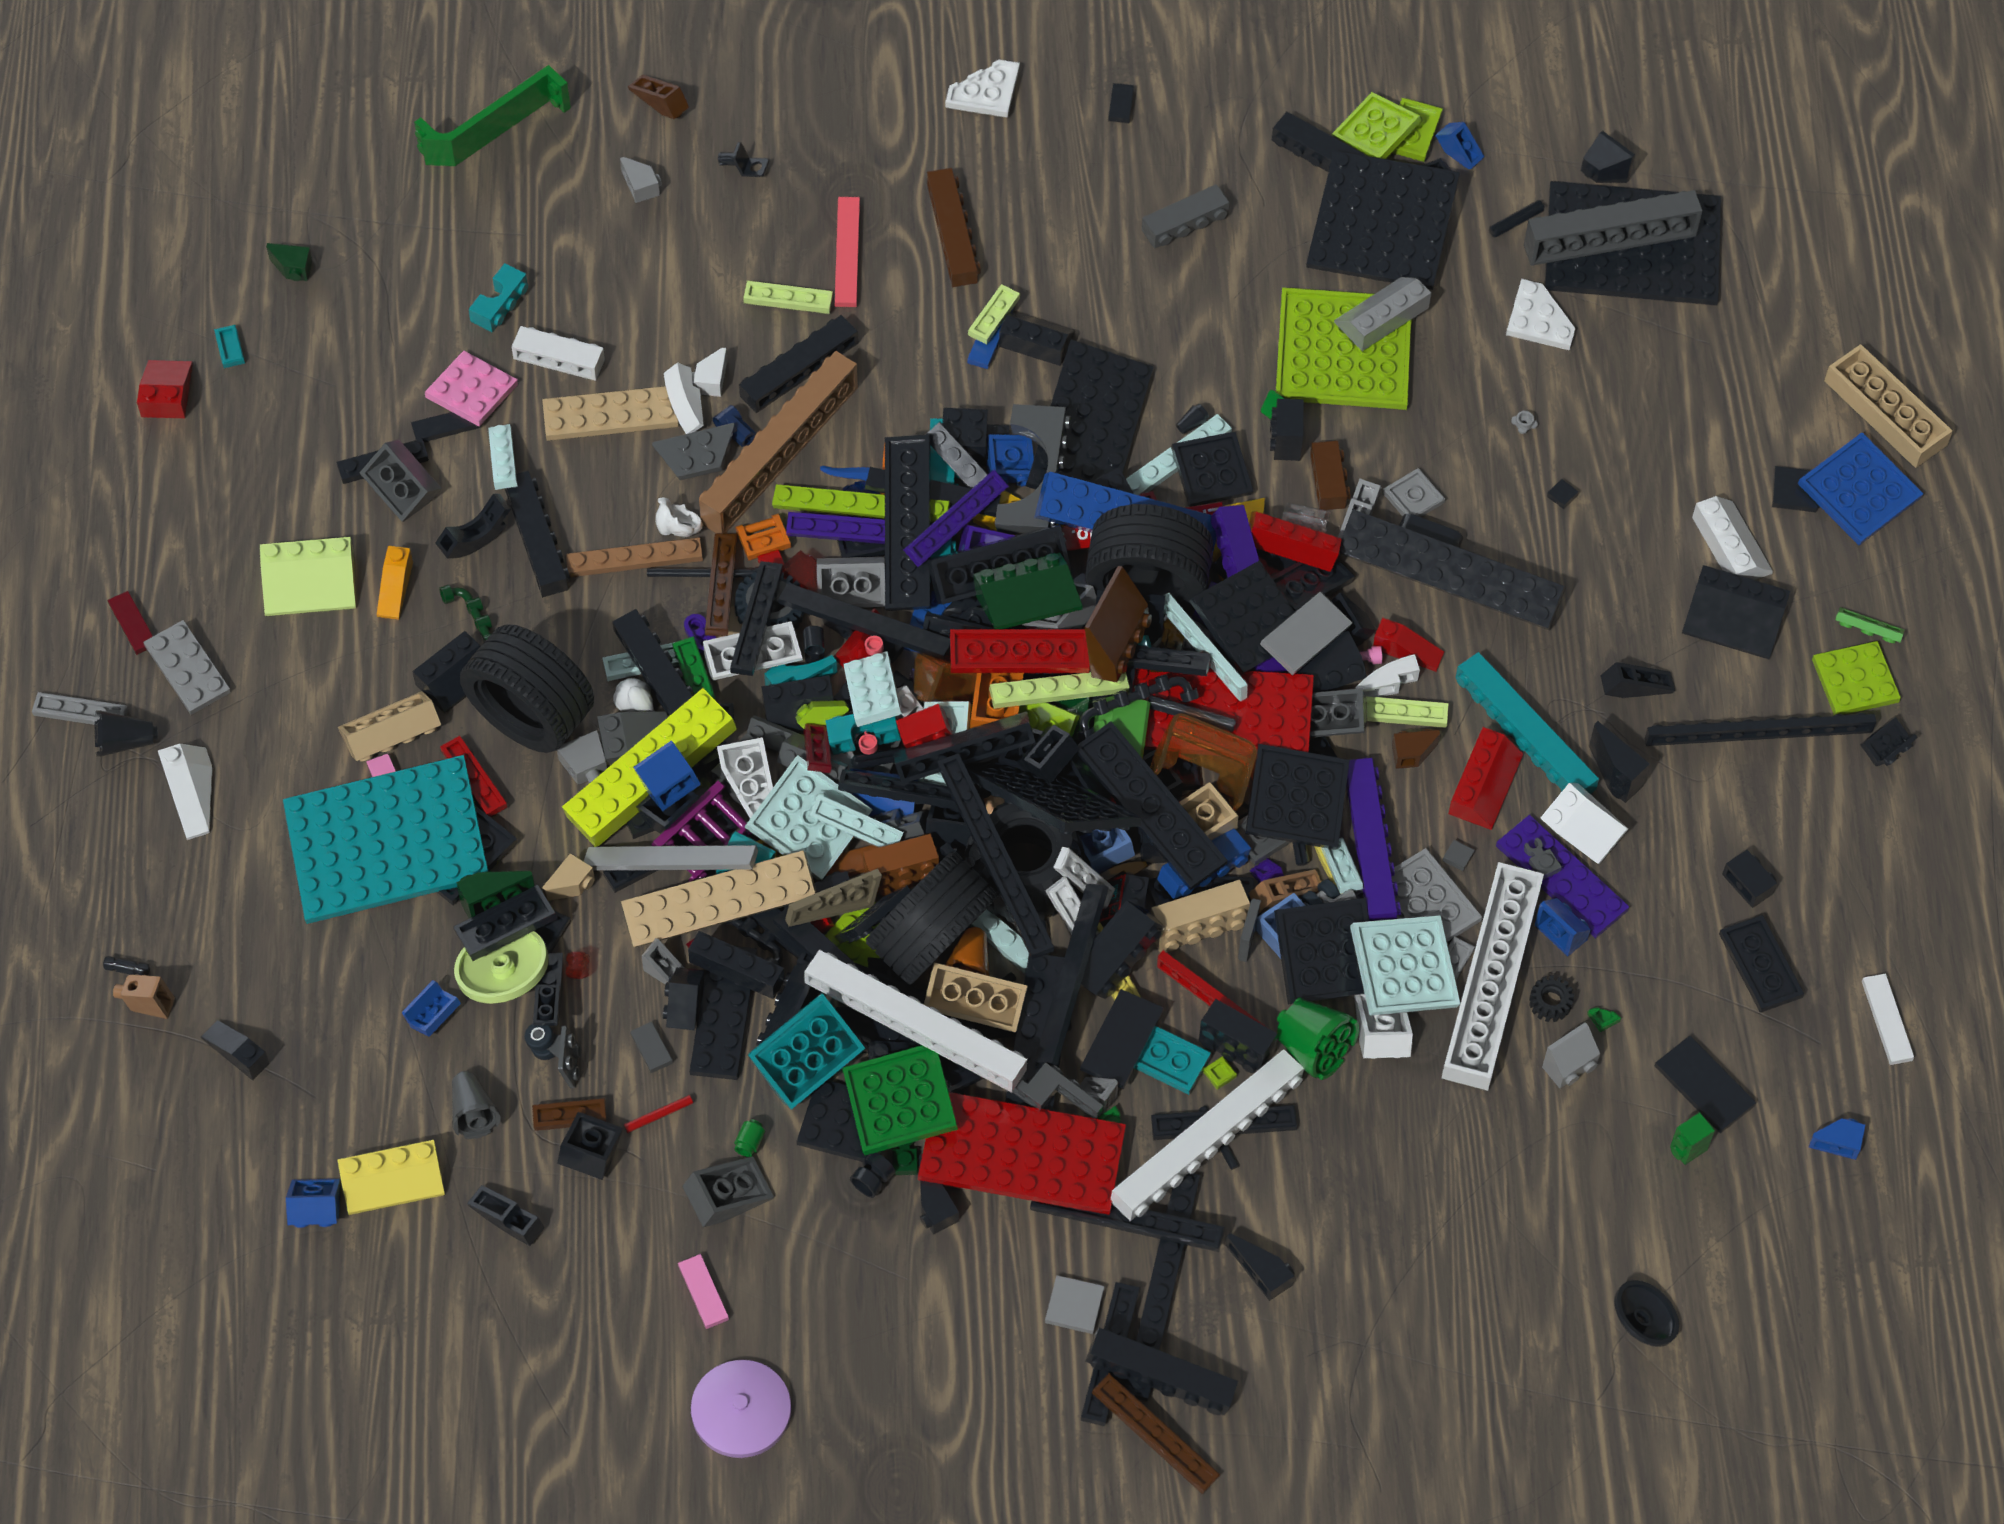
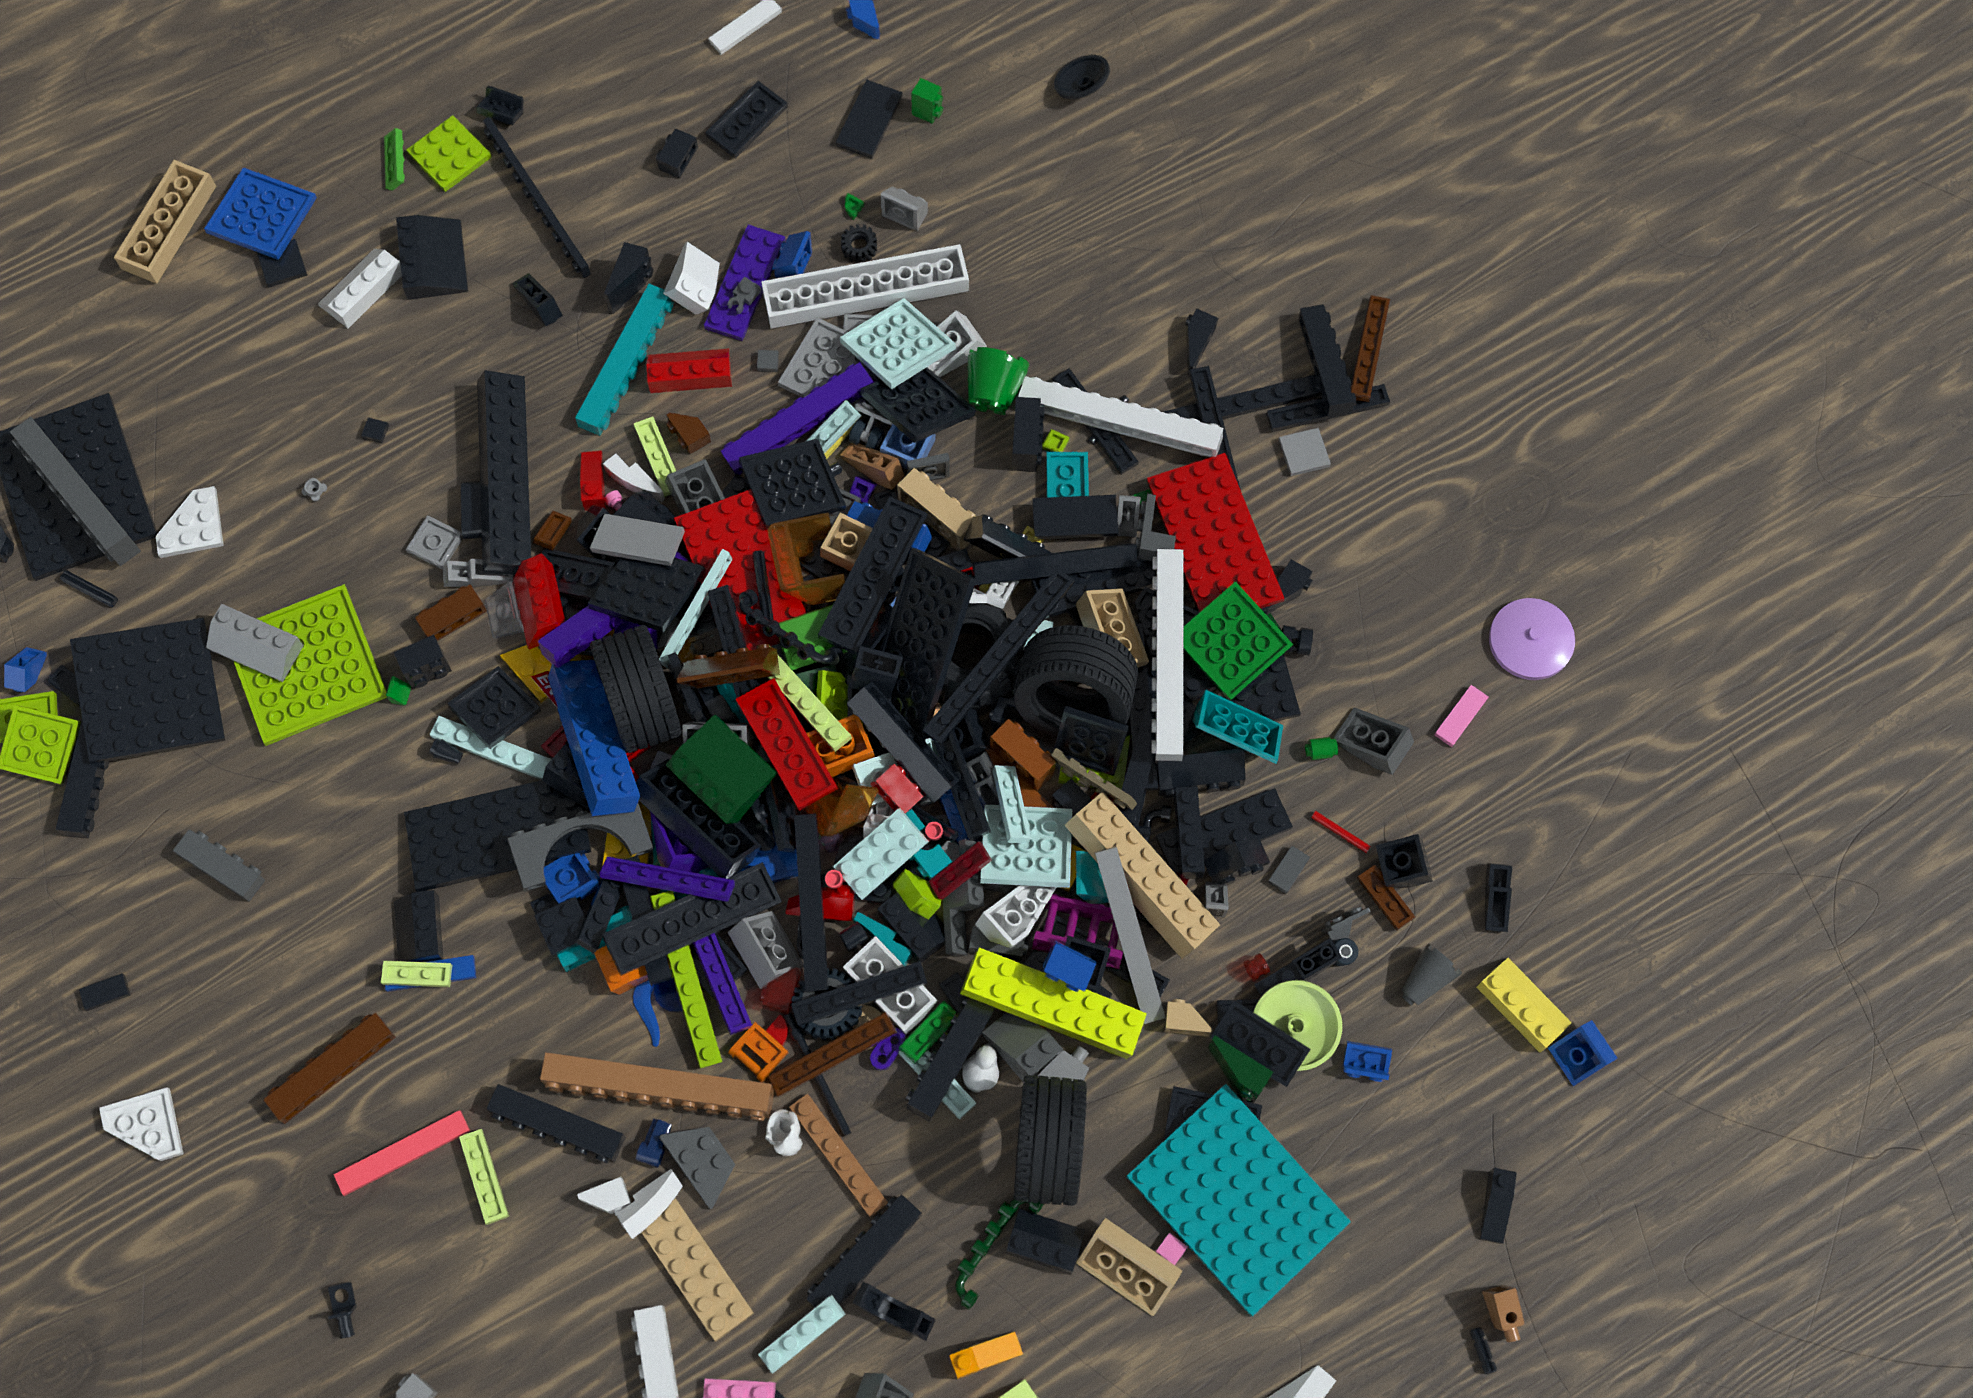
camera: 120 degrees left, 10 degrees up
red plate [440,736,507,817] -> none
red tile [1157,950,1268,1028] -> none
none -> reddish brown tile [533,511,572,551]

